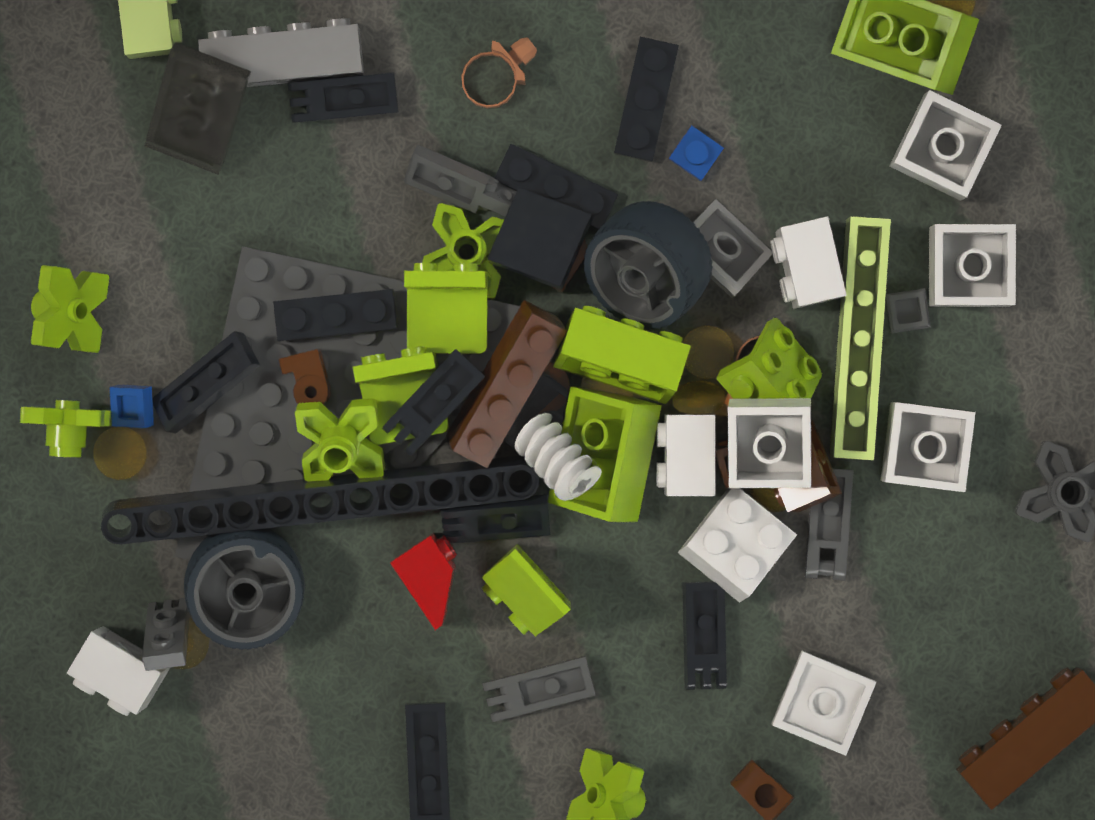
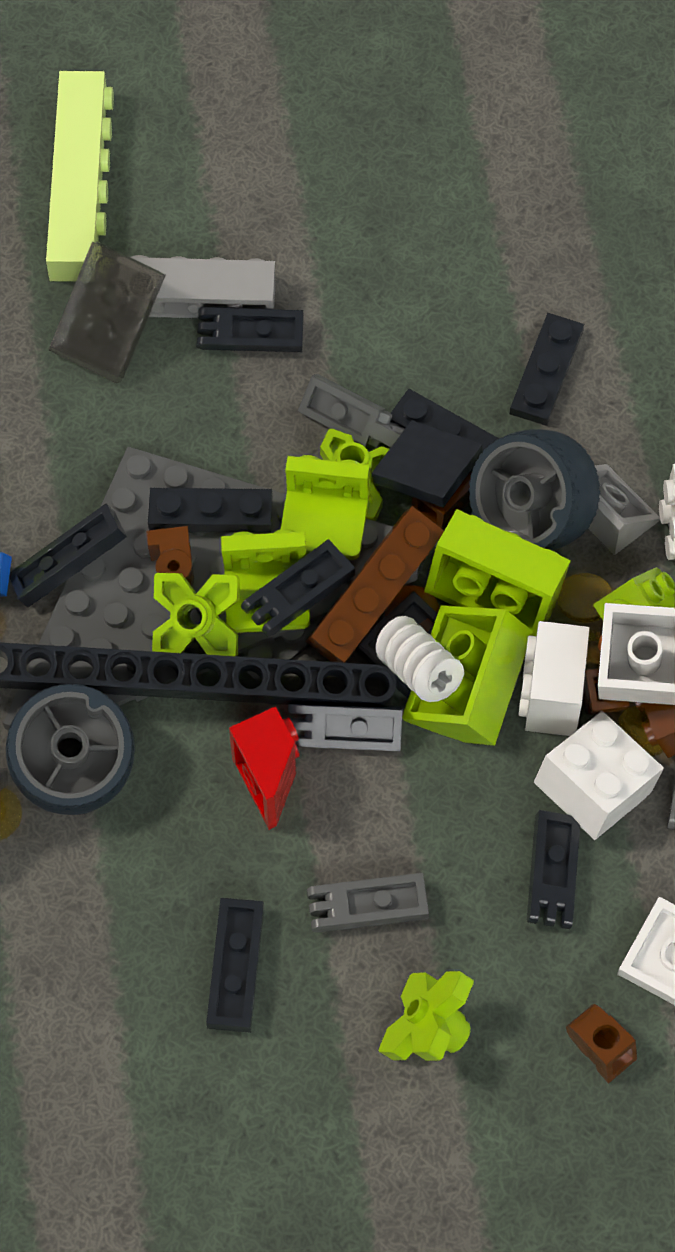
camera: 10 degrees right, 25 degrees down
nougat piece [461,37,537,109] -> none
lime slope [481,544,571,637] -> none
blue plate [669,125,724,181] -> none

